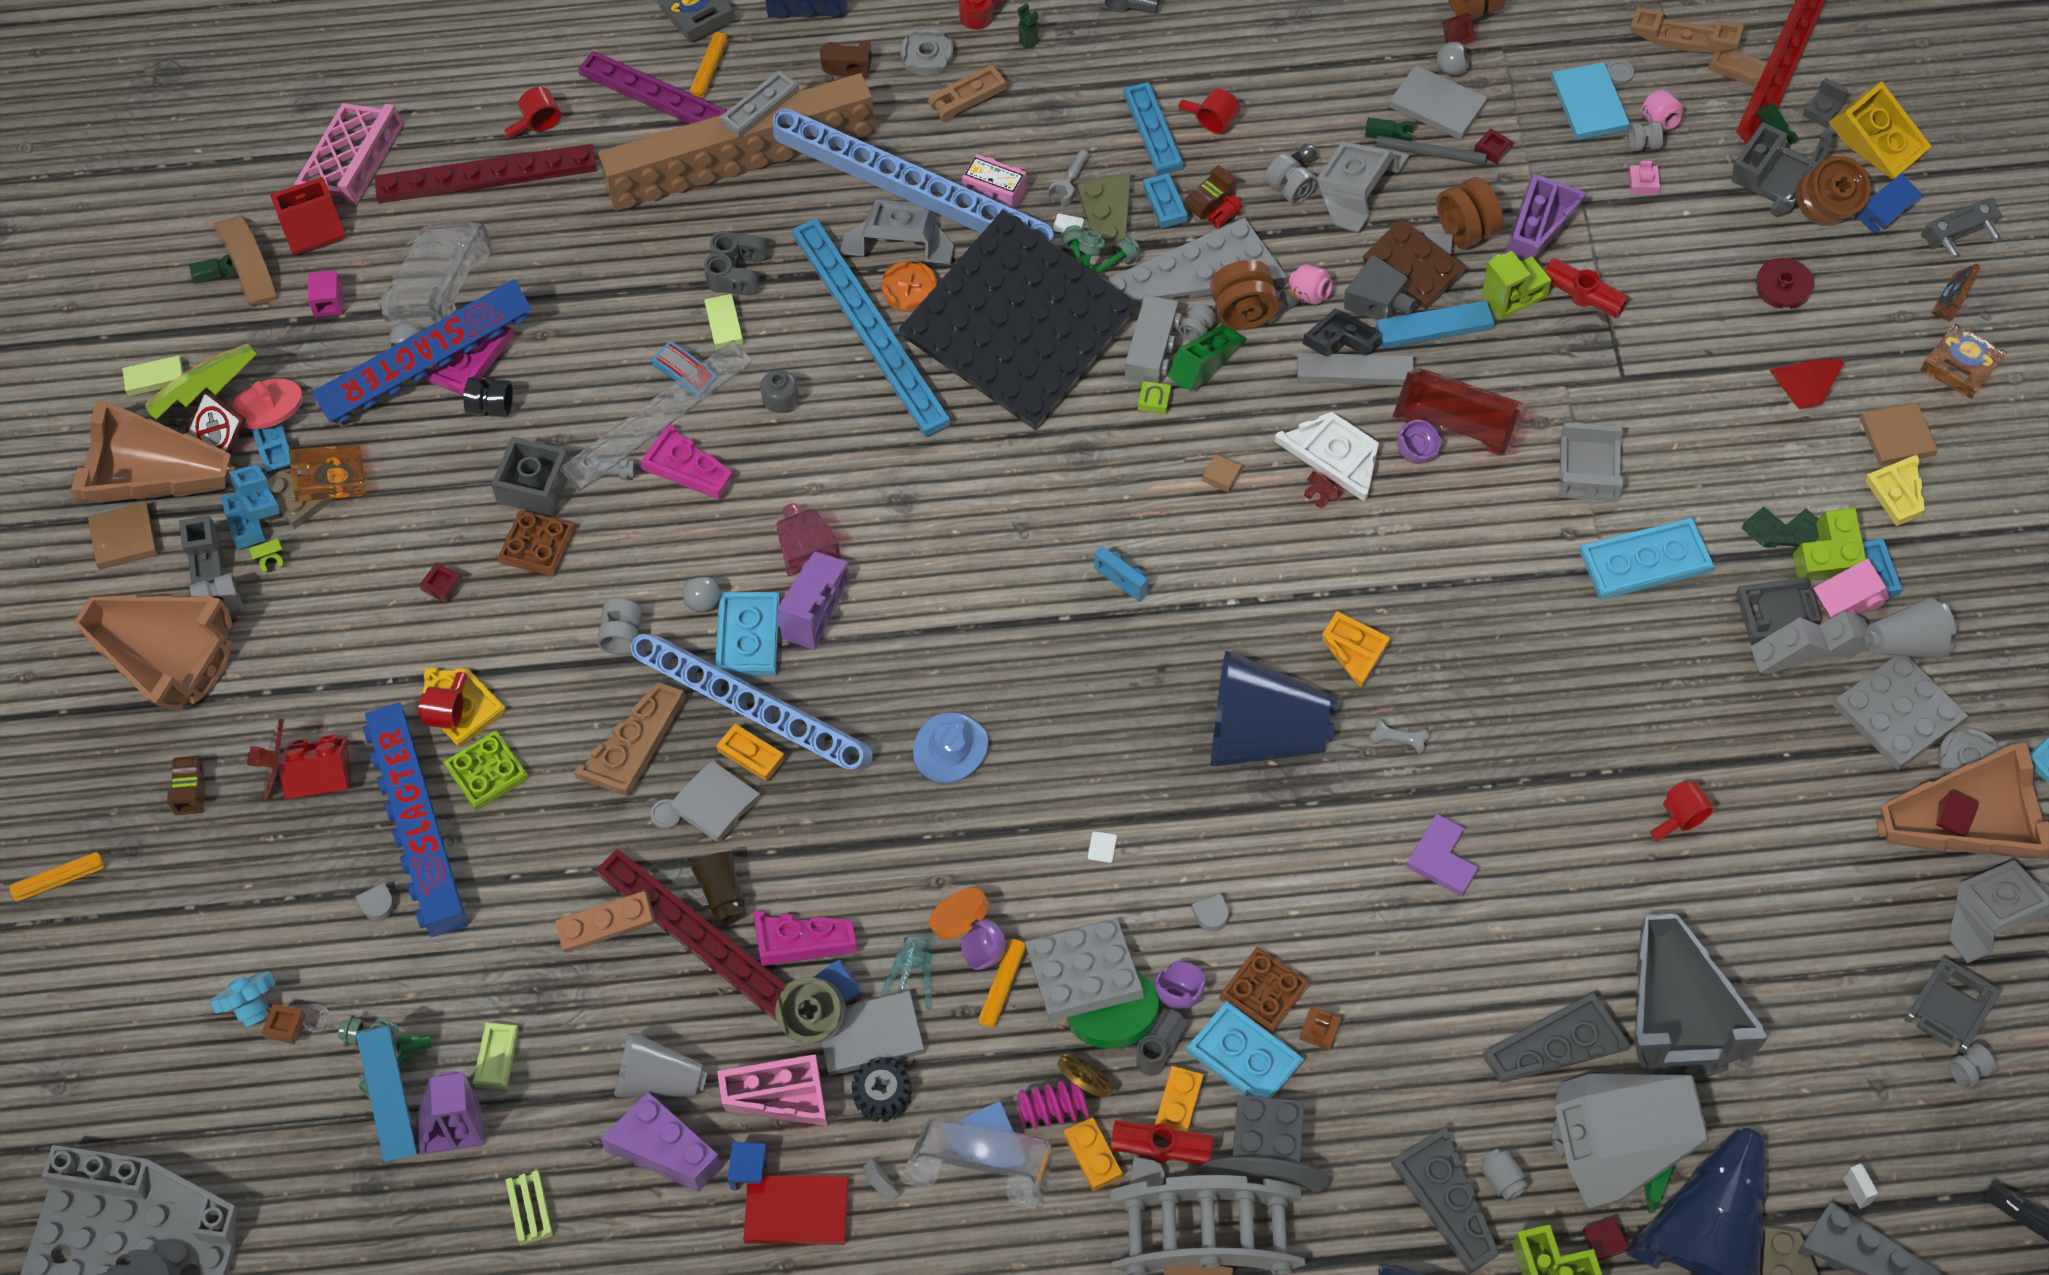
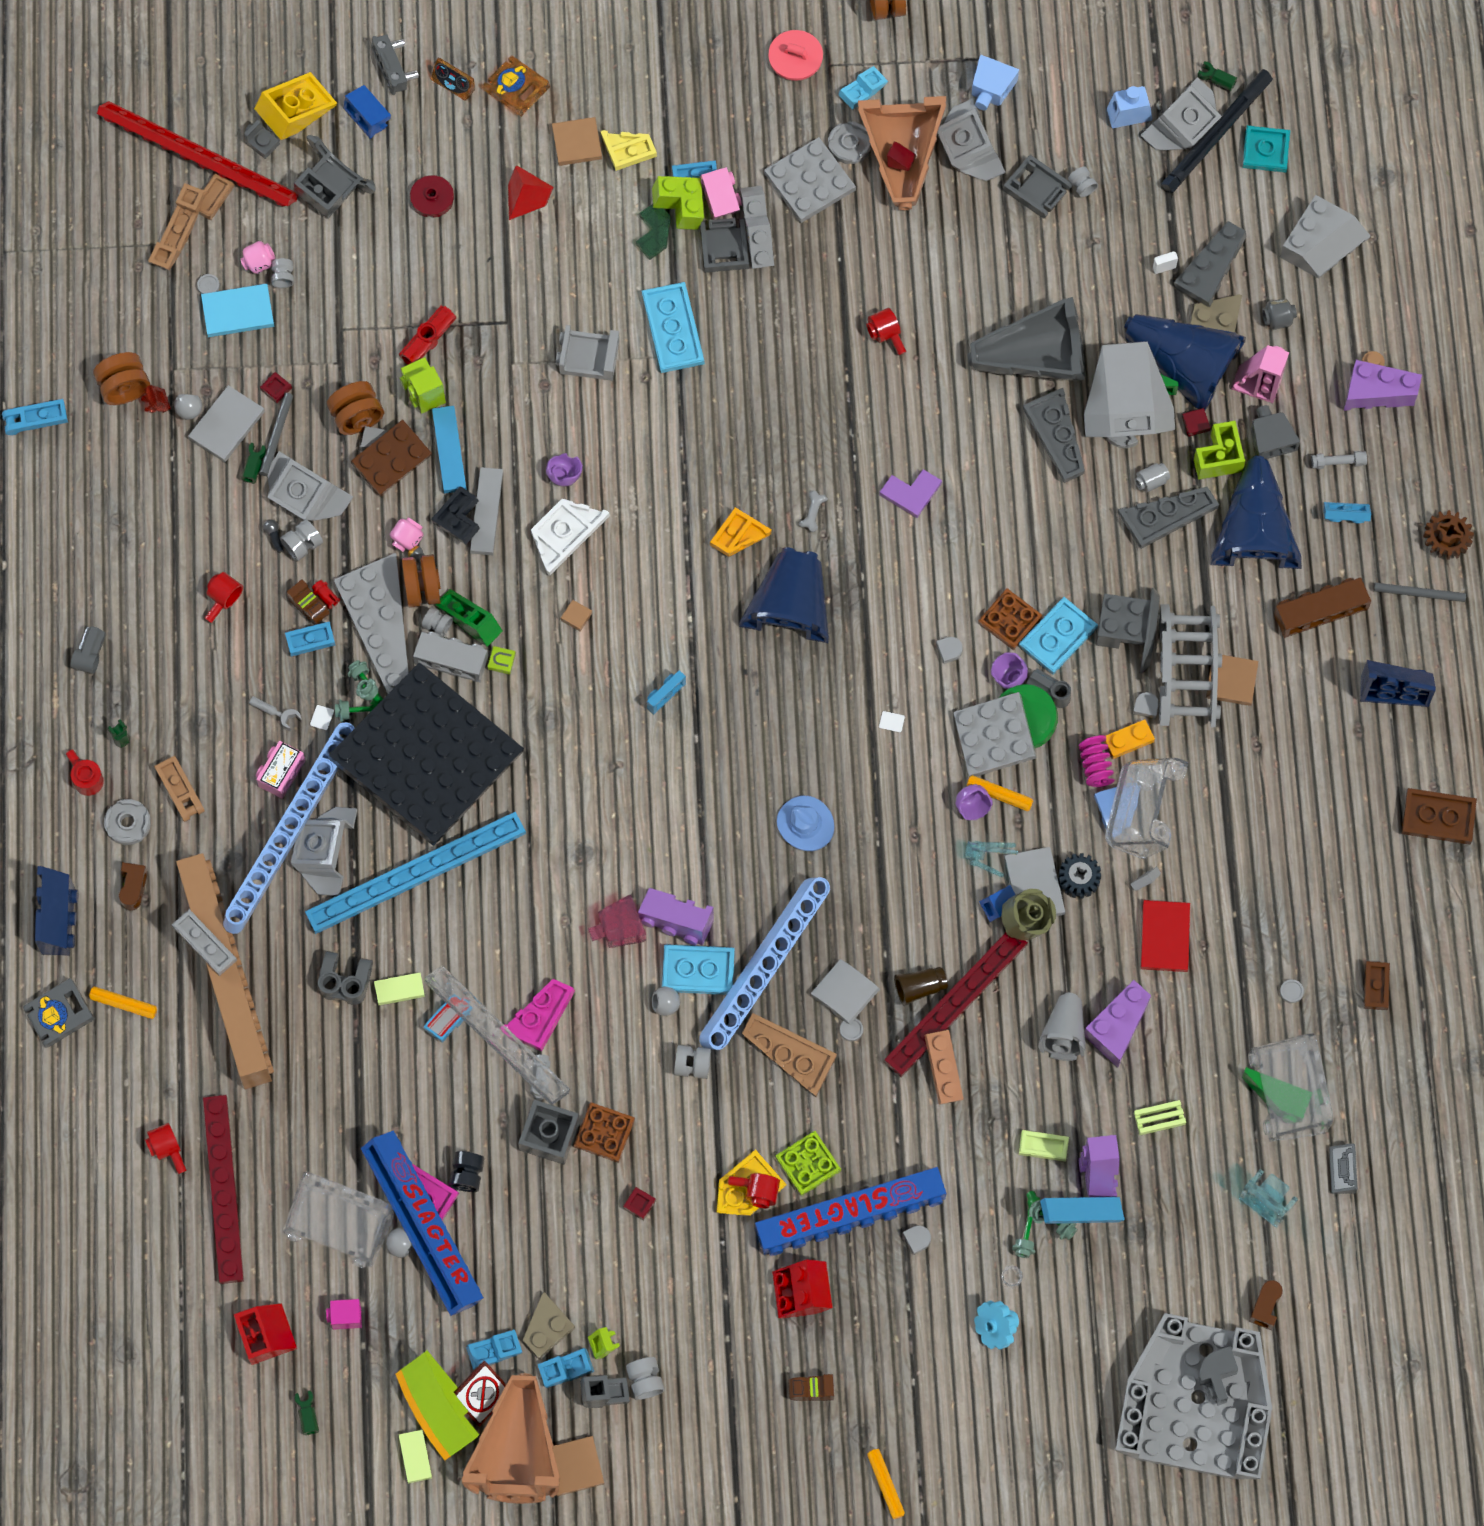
camera: 90 degrees left, 10 degrees up
nougat cone [74,595,232,710] -> none
medium nougat slope [213,216,277,306] -> none
dark azure slope [229,464,279,522] -> none
coral shield [231,379,303,429] -> none
clear red piece [247,718,284,800] -> none
dark orange tile [261,1003,306,1044] -> none
clear orange container [289,445,366,501] -> none
bright pink fence [294,103,404,205] -> none
magenta tile [578,51,728,124] -> none
light orange plate [716,724,785,782] -> none
bright pink wedge [717,1054,828,1126] -> none
blue panel [727,1142,768,1190] -> none
dark pink wing [753,911,857,966] -> none
dark grey head [760,370,799,413] -> none
orange tile [881,261,937,312] -> none
orange tile [929,887,989,939] -> none
pearl gold wheel [1057,1054,1114,1098] -> none
olive wing [1077,173,1131,255] -> none
red piece [1110,1120,1214,1165] -> none
dark azure tile [1123,82,1183,176] -> none
light orange plate [1155,1066,1203,1131] -> none
dark orange tile [1299,1007,1342,1050] -> none
clear red tile [1304,470,1344,508] -> none
dark grey torso [1344,255,1417,320] -> none
clear red windscreen [1392,368,1529,456] -> none
medium lavender wedge [1504,174,1587,261] -> none
bright pink tile [1628,161,1660,194] -> none
dark green bar [1756,102,1799,148] -> none
dark orange wheel [1796,156,1871,226] -> none
light grey cone [1864,597,1956,659] -> none

